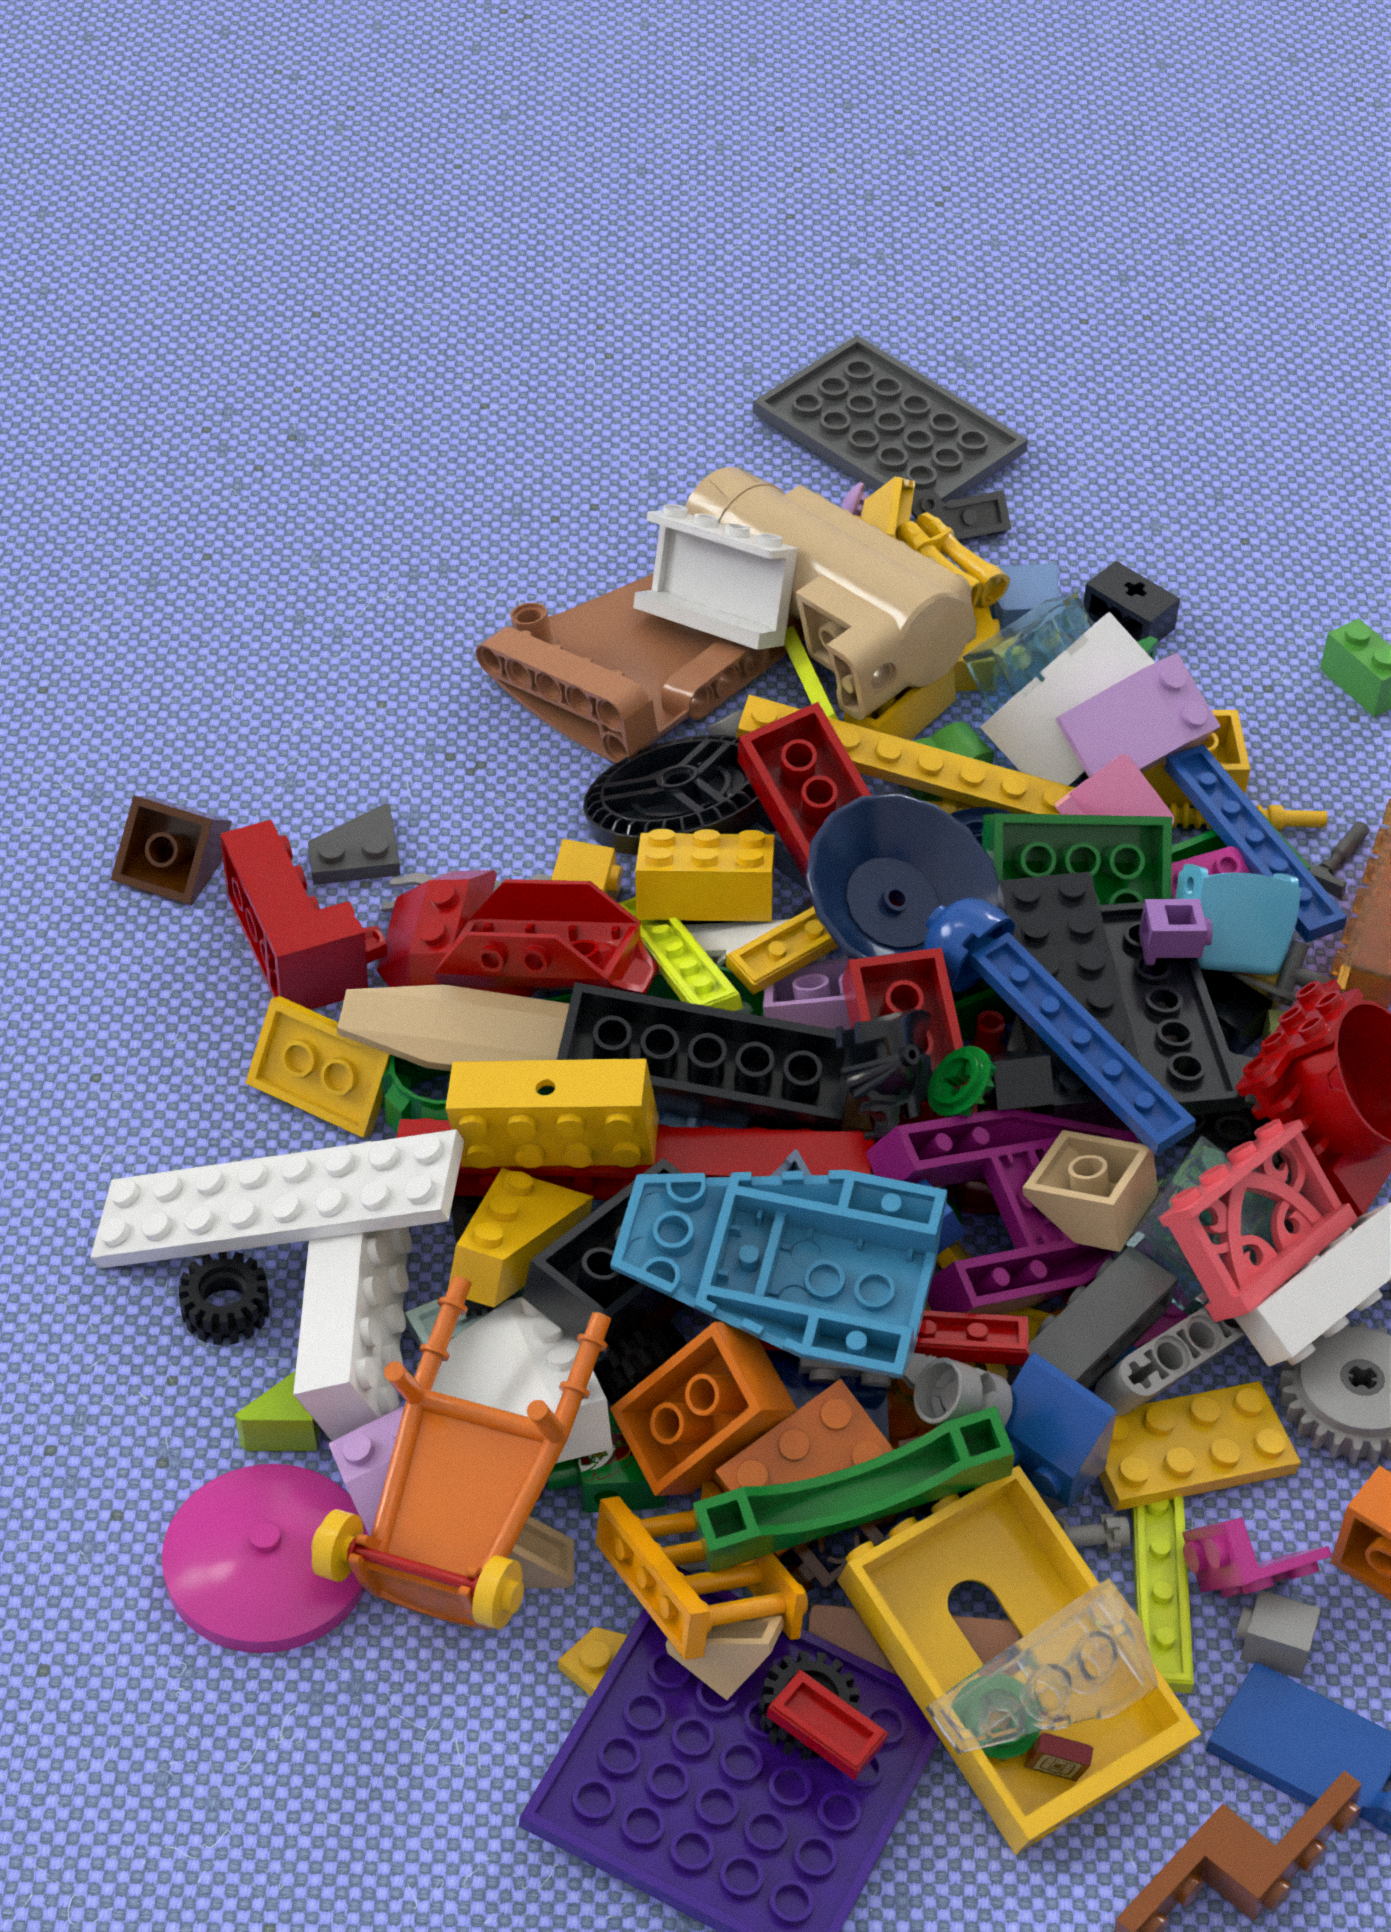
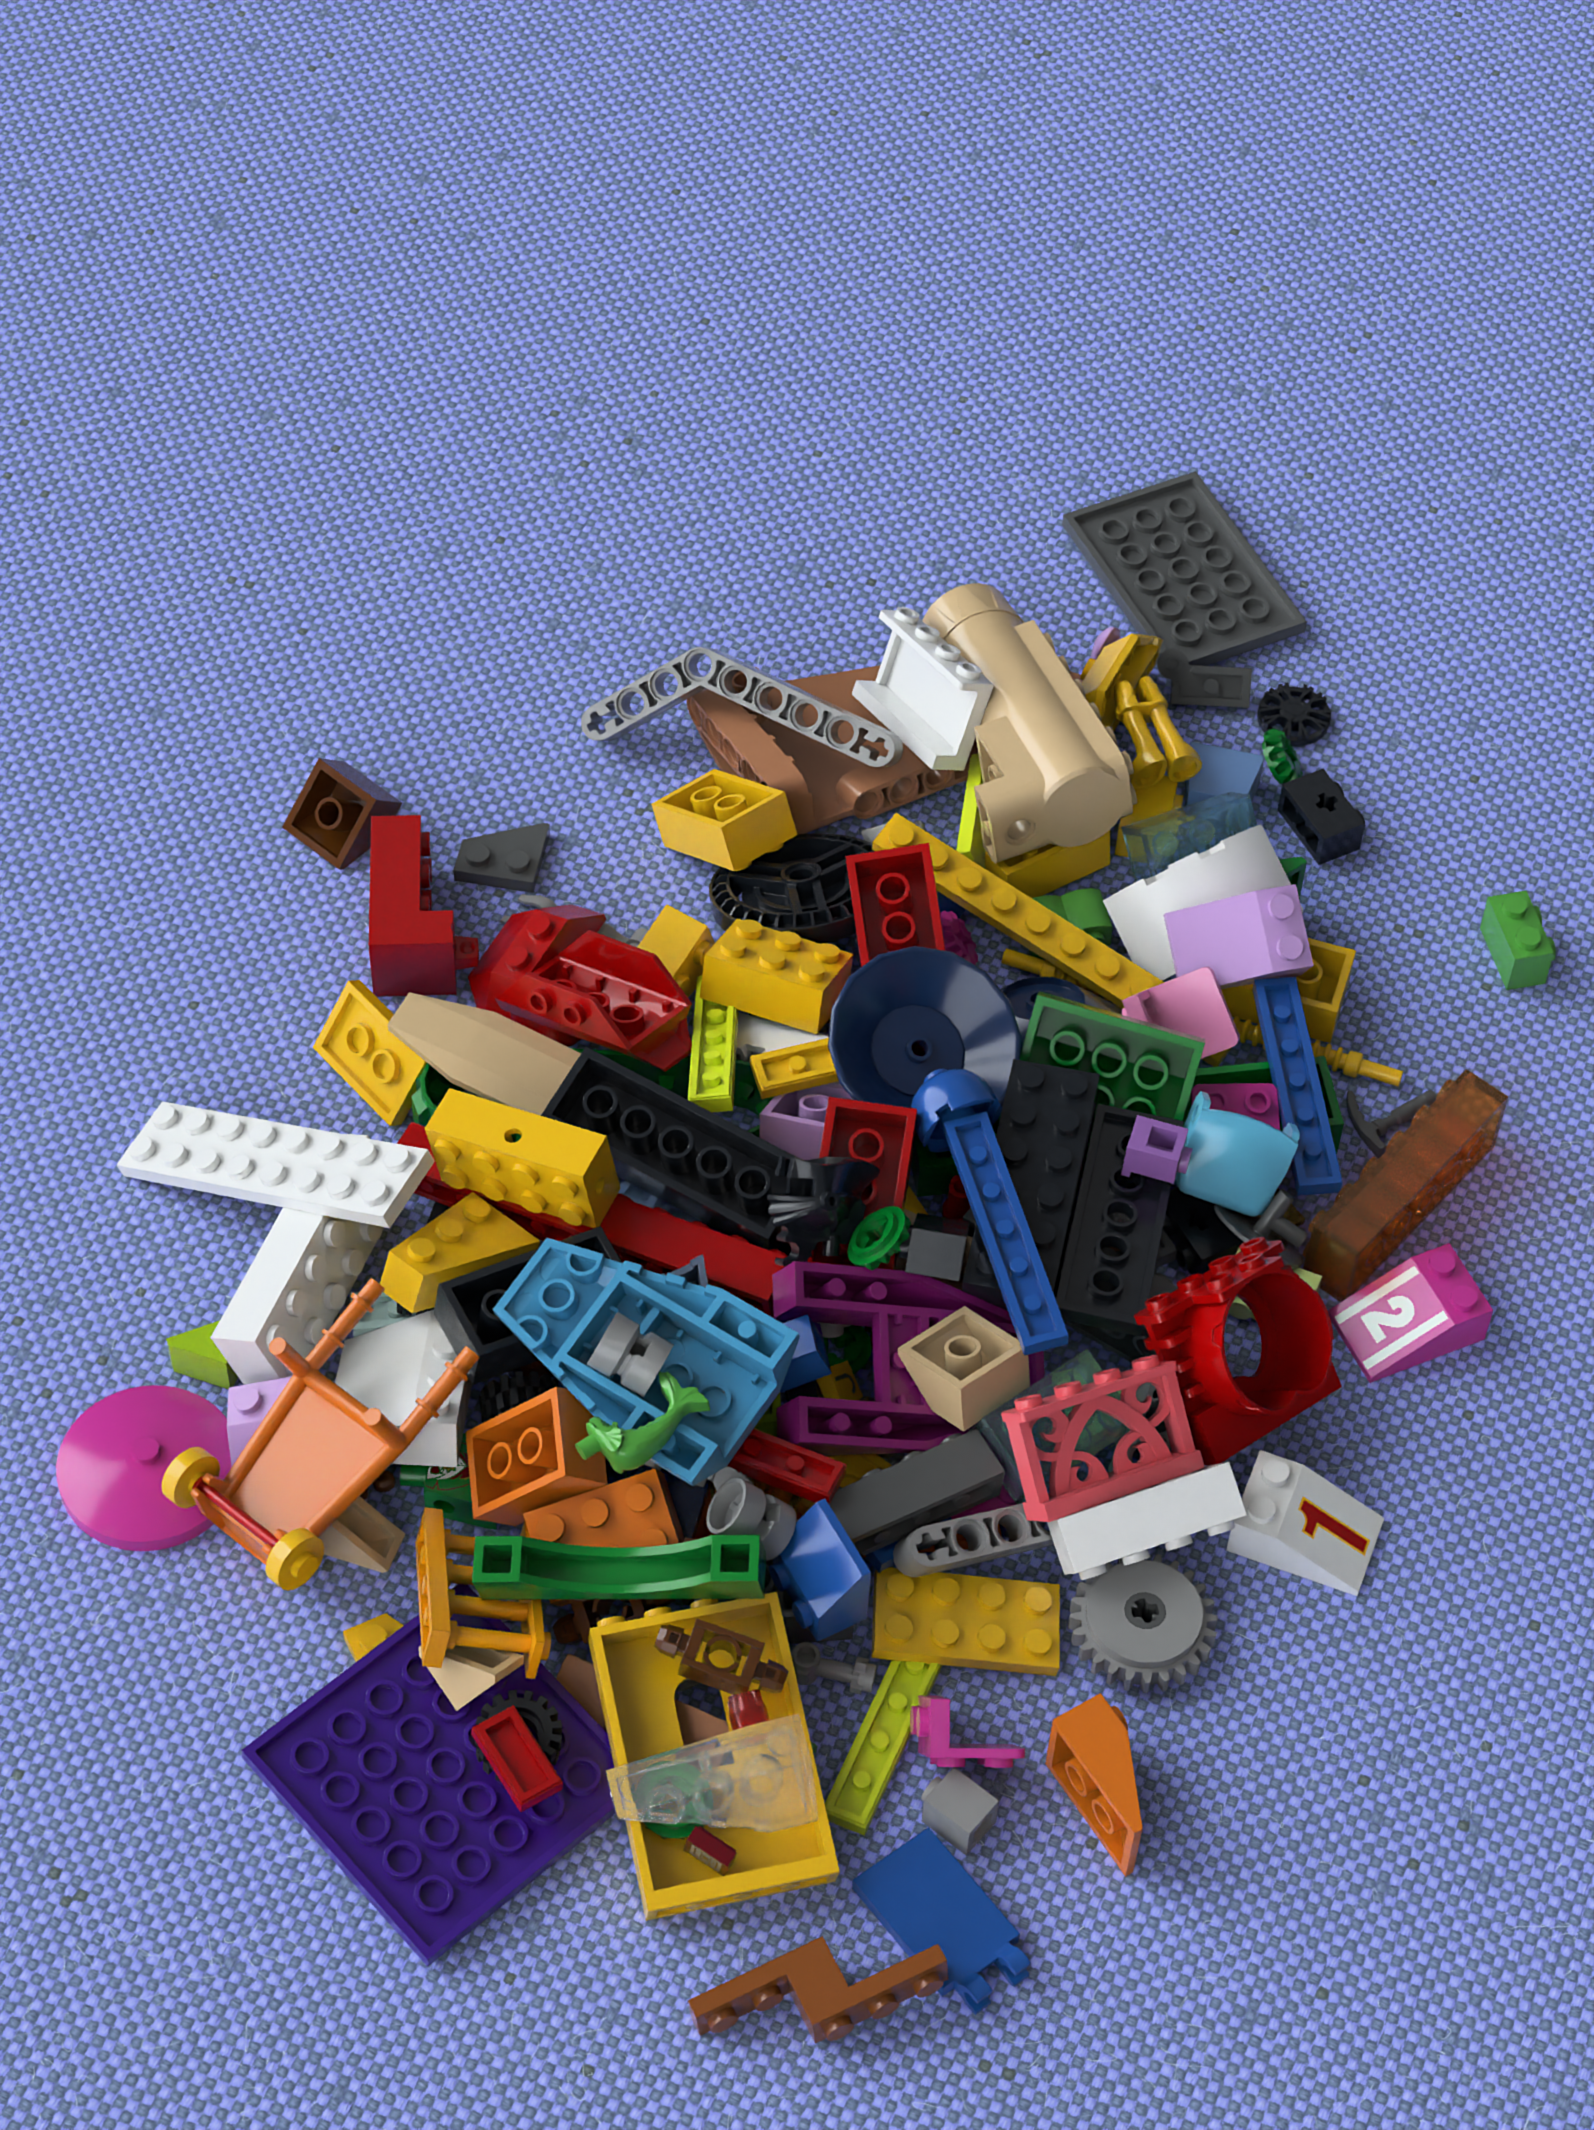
camera: 20 degrees right, 5 degrees up
black tyre [179,1252,270,1345] -> none
none -> bright green animal [575,1371,710,1474]
none -> light grey beam [581,647,904,767]
none -> light grey wheel [587,1312,674,1397]
none -> yellow brick [651,769,797,871]
none -> reddish brown piece [654,1618,789,1699]
none -> clear red hose [727,1689,772,1739]
none -> black wheel [1257,683,1331,746]
none -> green gear [1262,728,1303,785]

